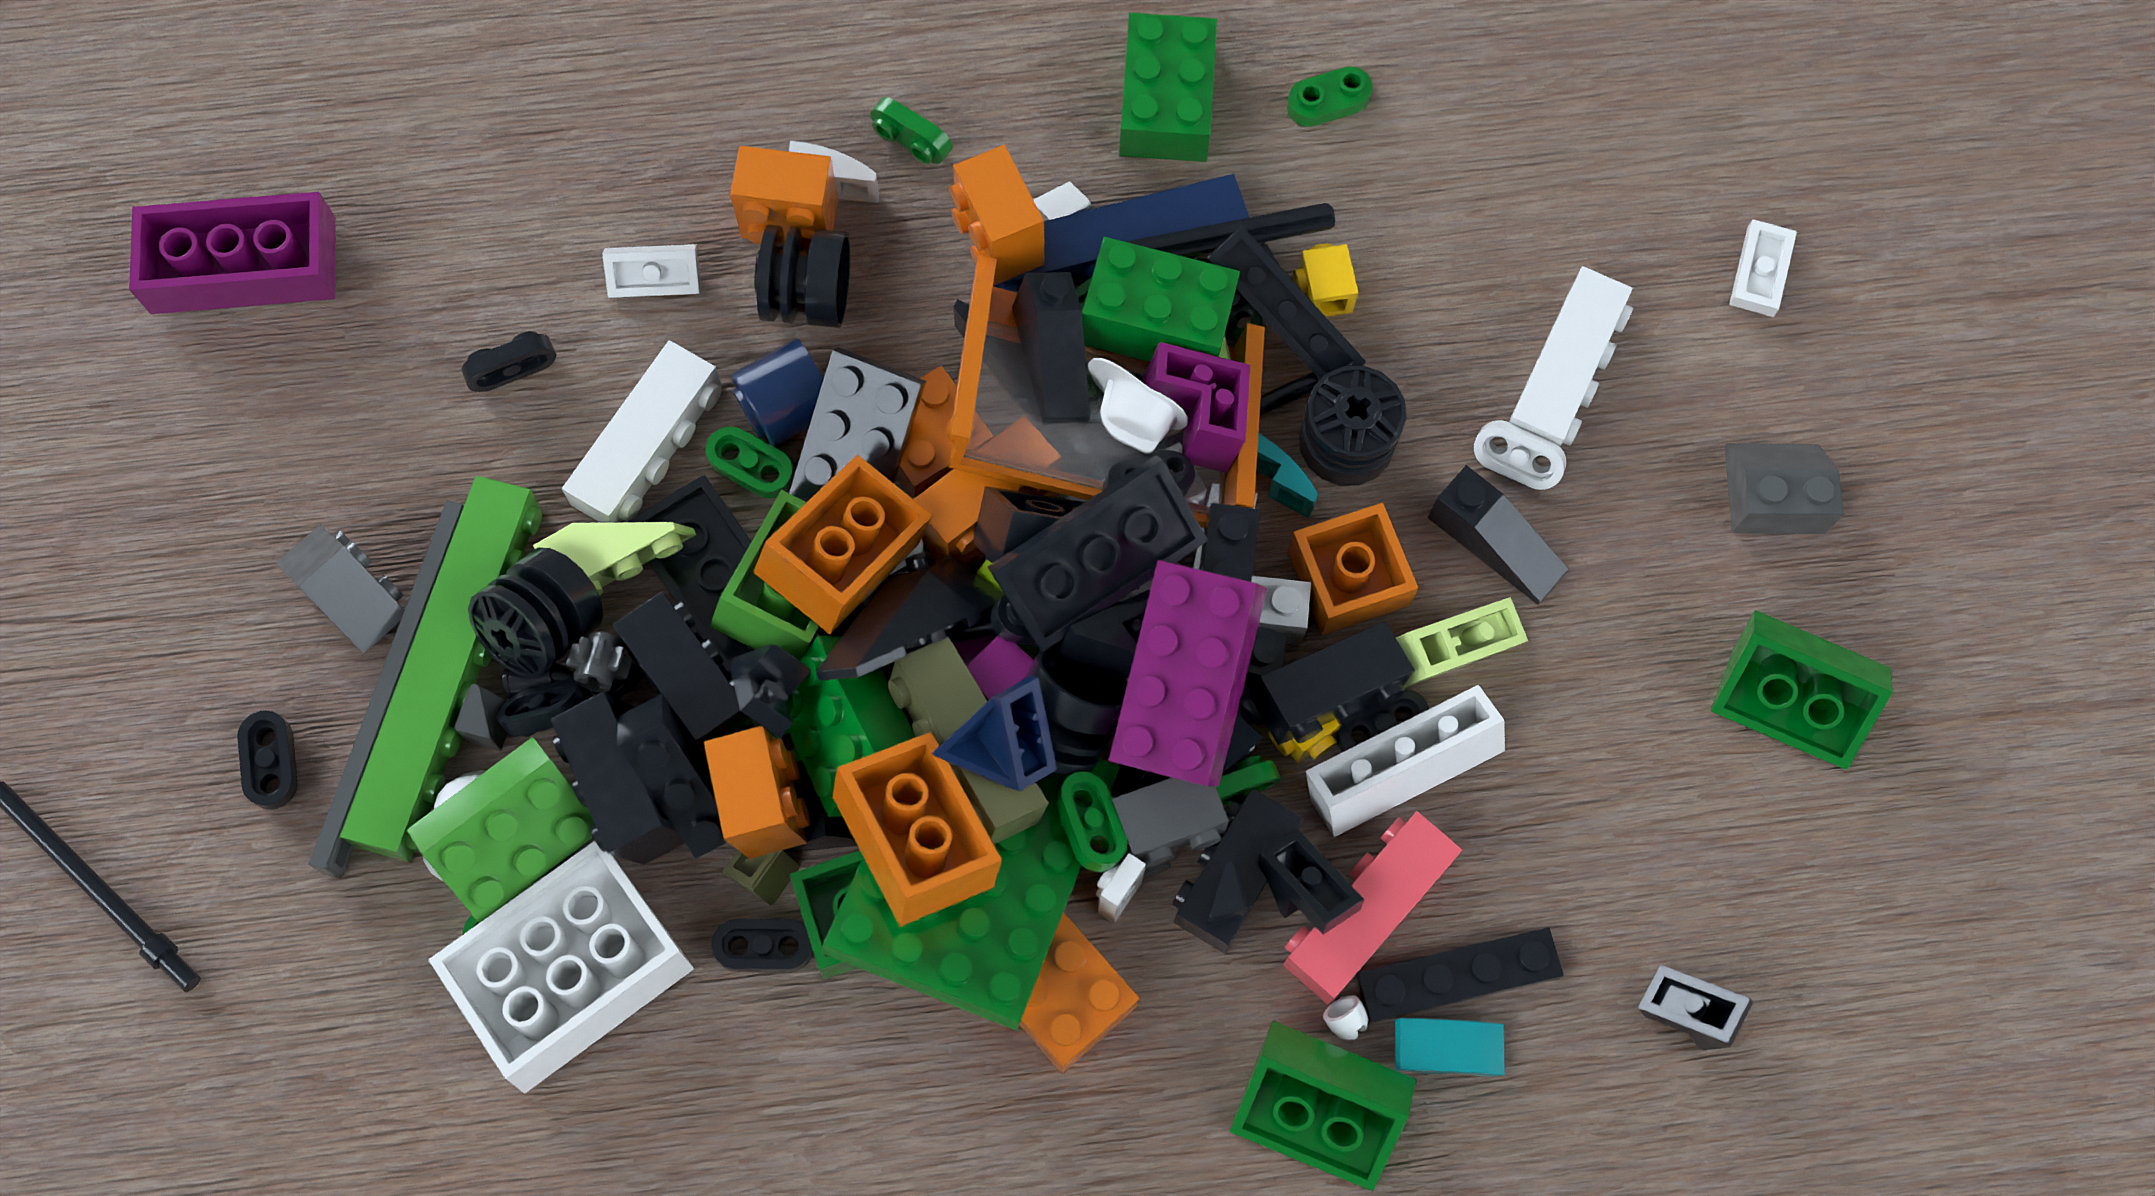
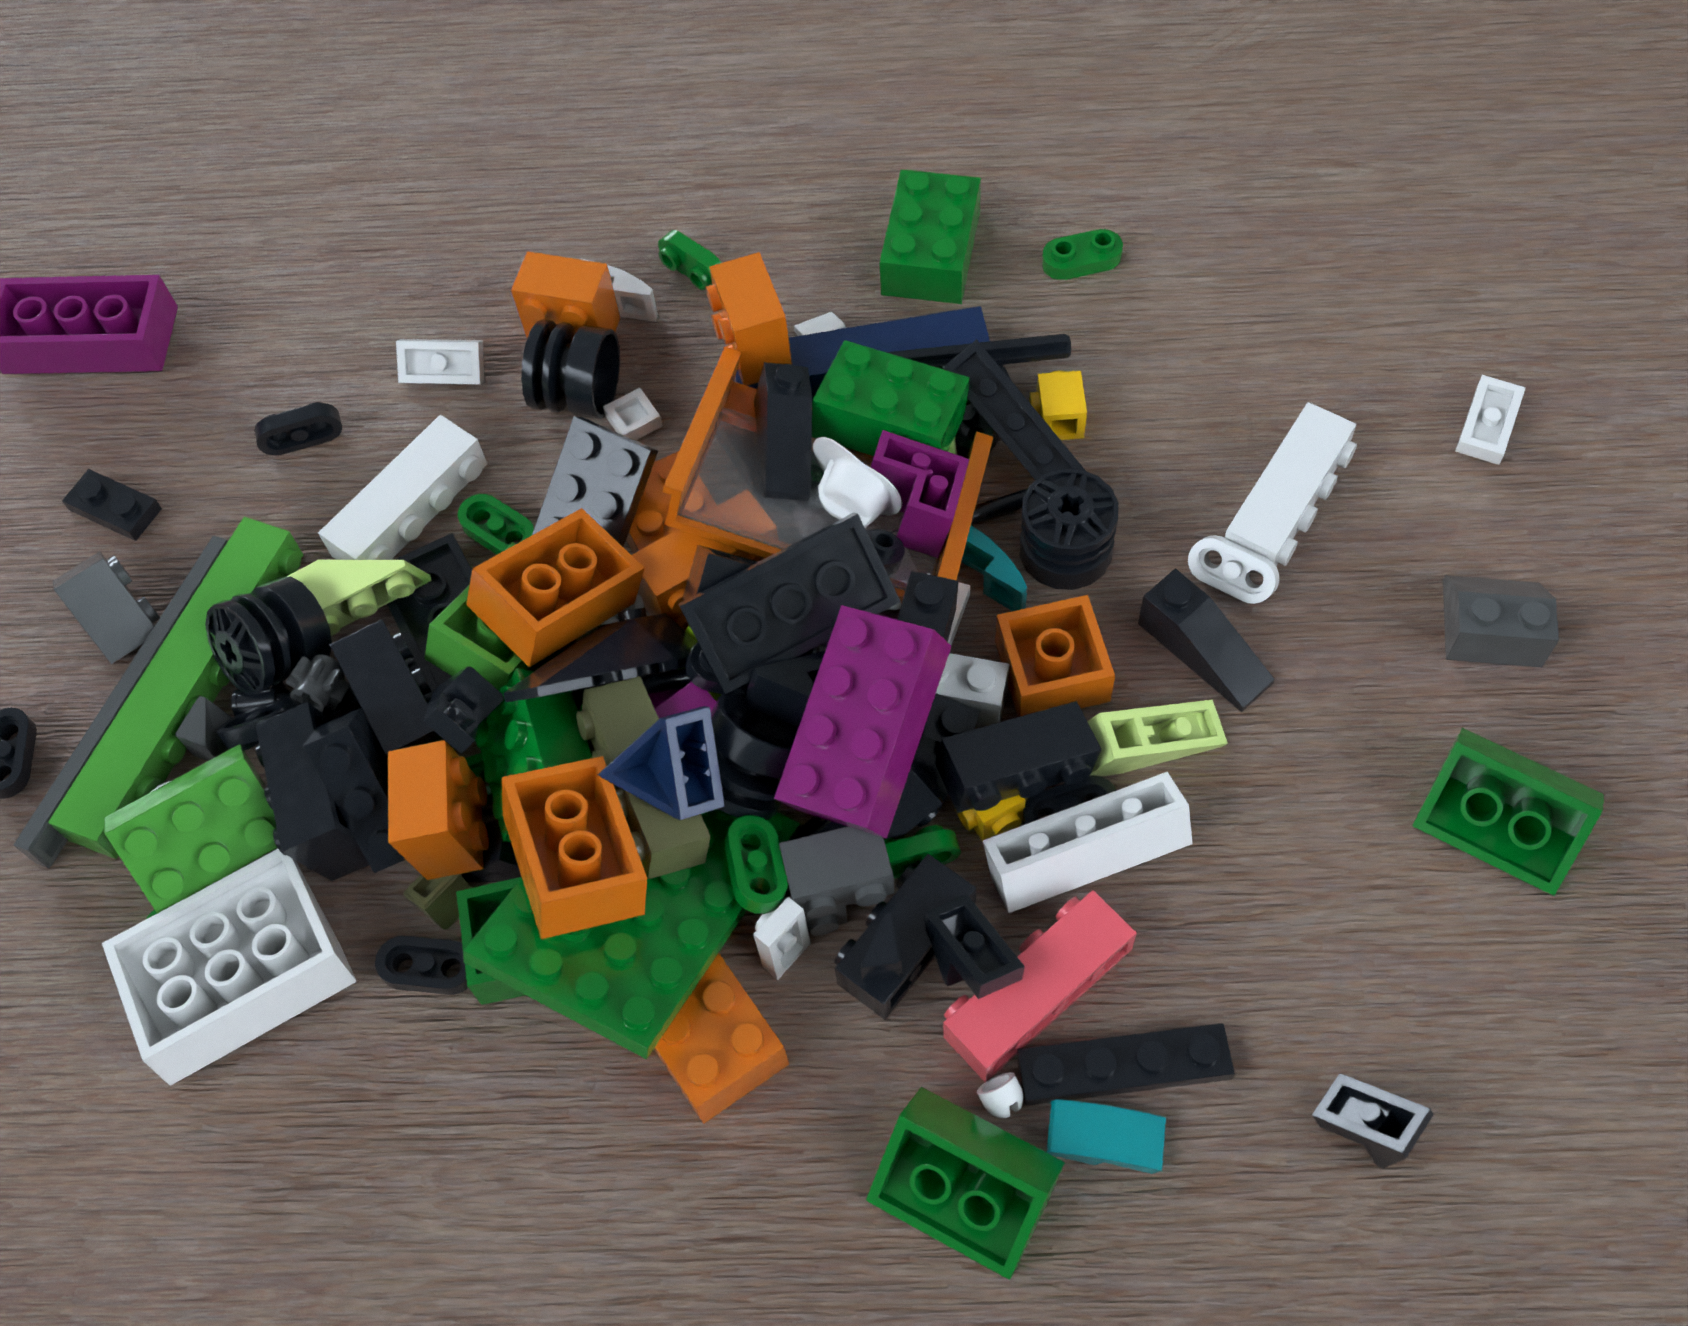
camera: 15 degrees right, 10 degrees down
dark blue piece [731,338,824,447] -> none
none -> black plate [62,469,162,541]
none -> white plate [603,388,663,441]

